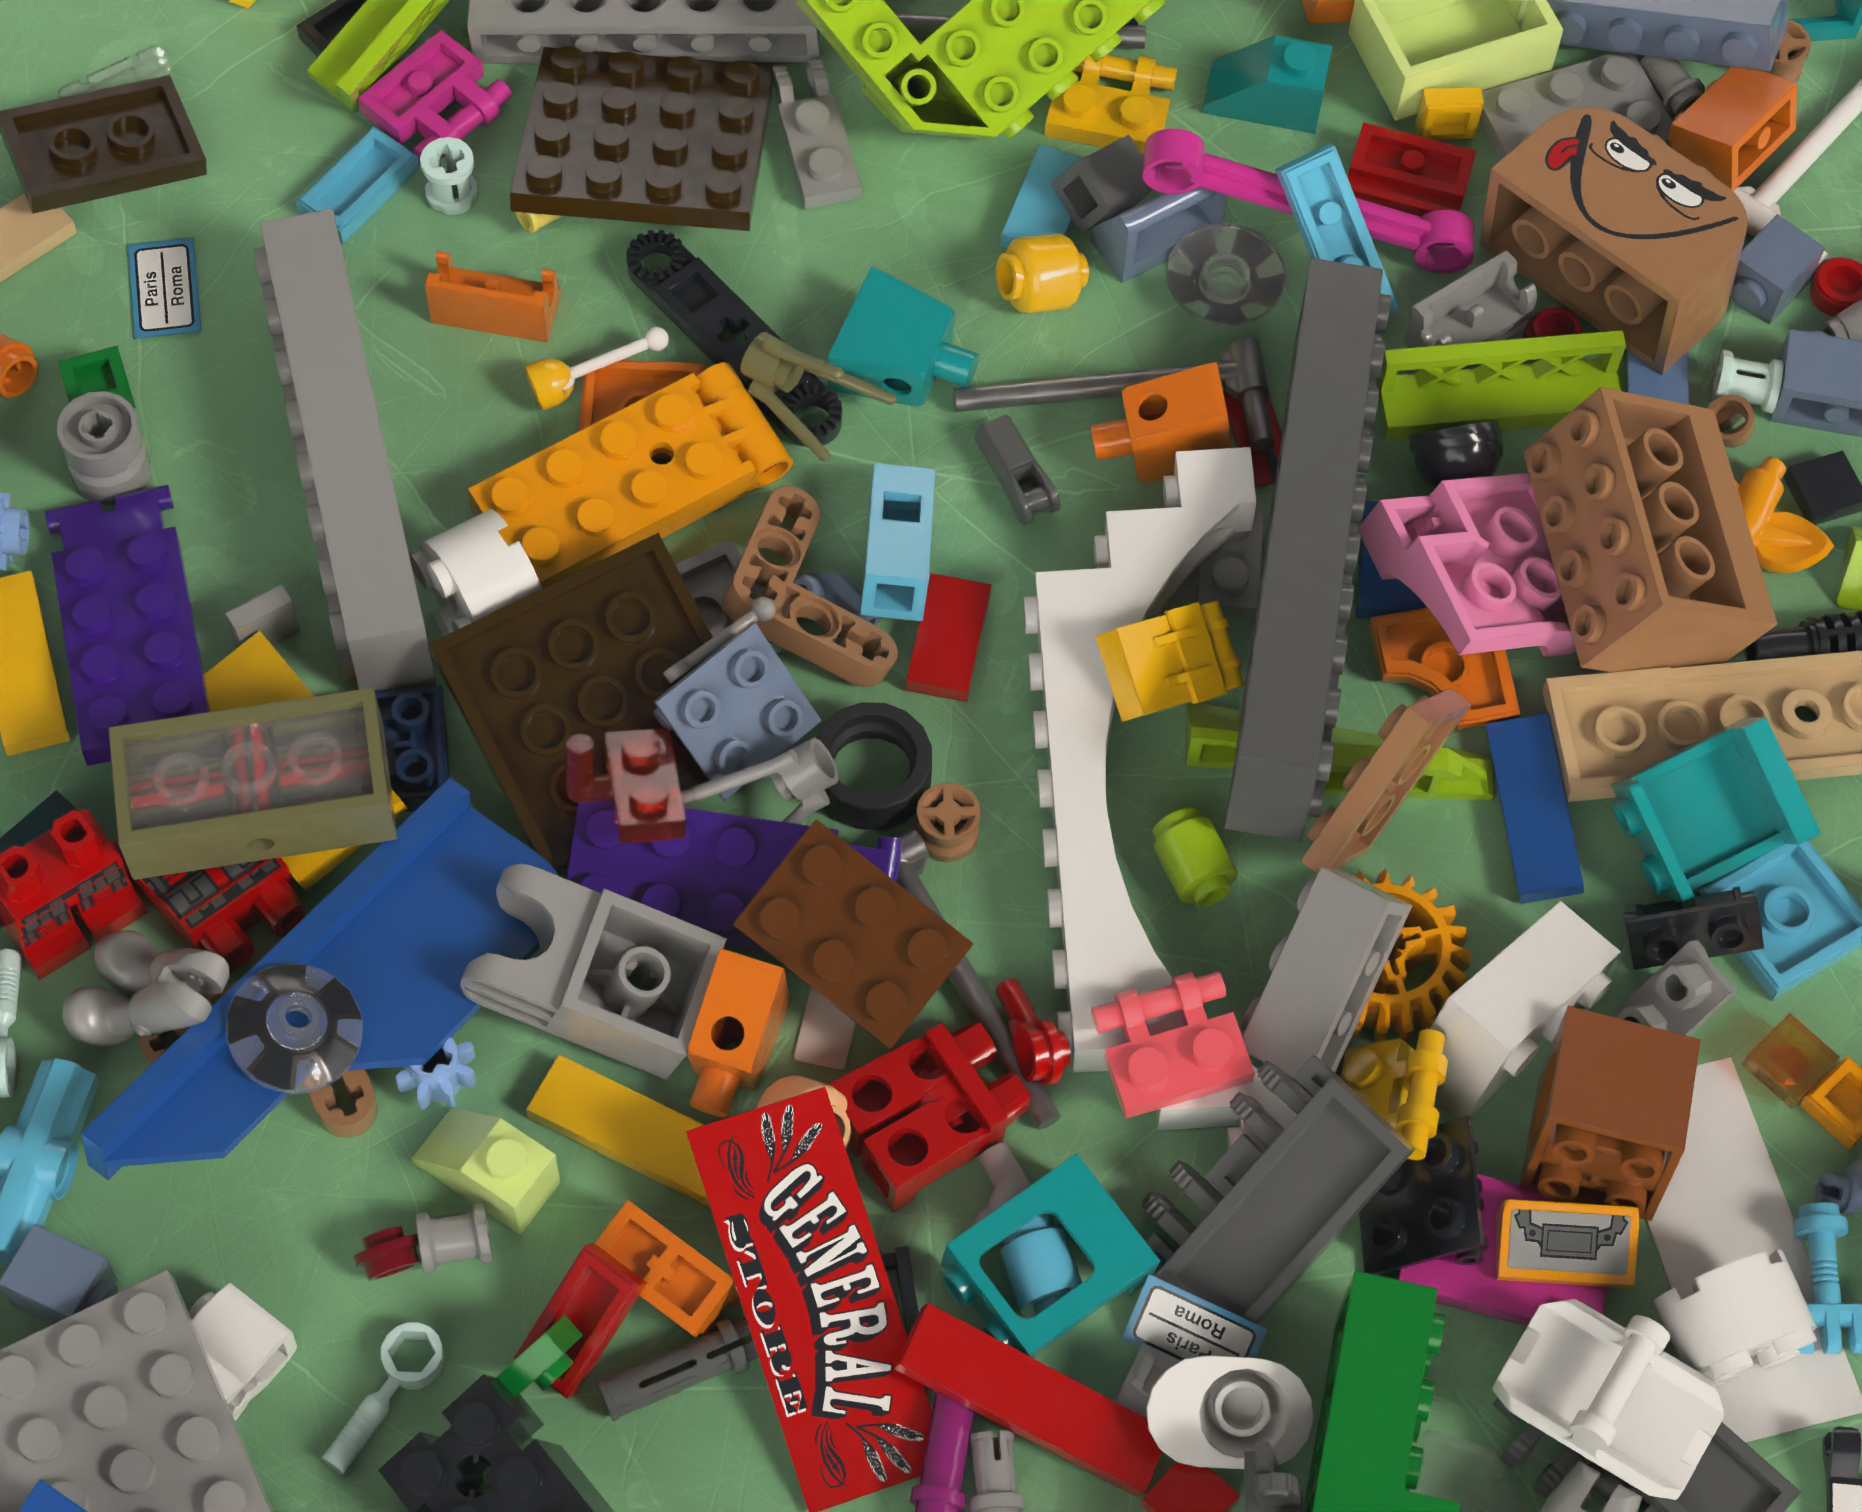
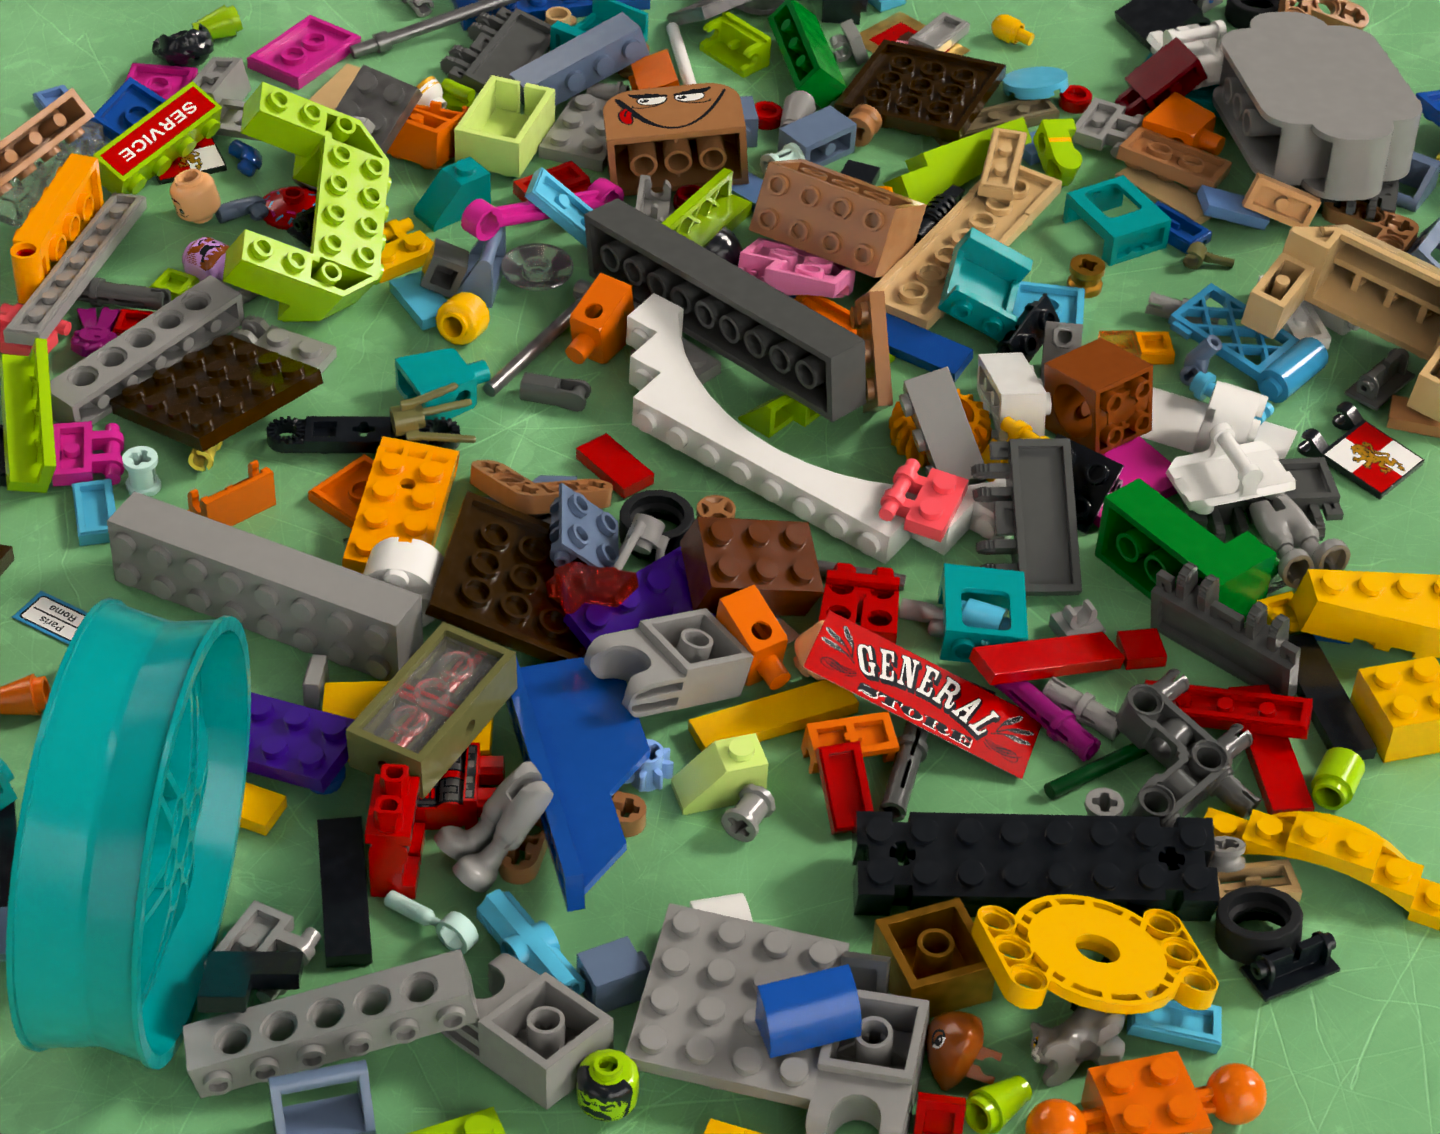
camera: 50 degrees left, 20 degrees down
dish [225,963,363,1094] -> none
light aqua piece [321,1322,445,1475] -> none
dark red plate [353,1226,421,1281] -> none
green plate [496,1314,583,1398] -> none
hinge [524,327,669,411] -> none
light grey hinge [663,597,776,684] -> none
medium azure brick [860,463,936,621] -> none
red plate [996,979,1070,1086] -> none
yellow piece [1095,600,1245,722] -> none
sticker [1121,1274,1268,1361] -> none
white piece [1146,1355,1314,1469] -> none
lime brick [1152,807,1238,908] -> none
yellow tile [1415,87,1484,140] -> none
slope [1496,1199,1639,1289] -> none

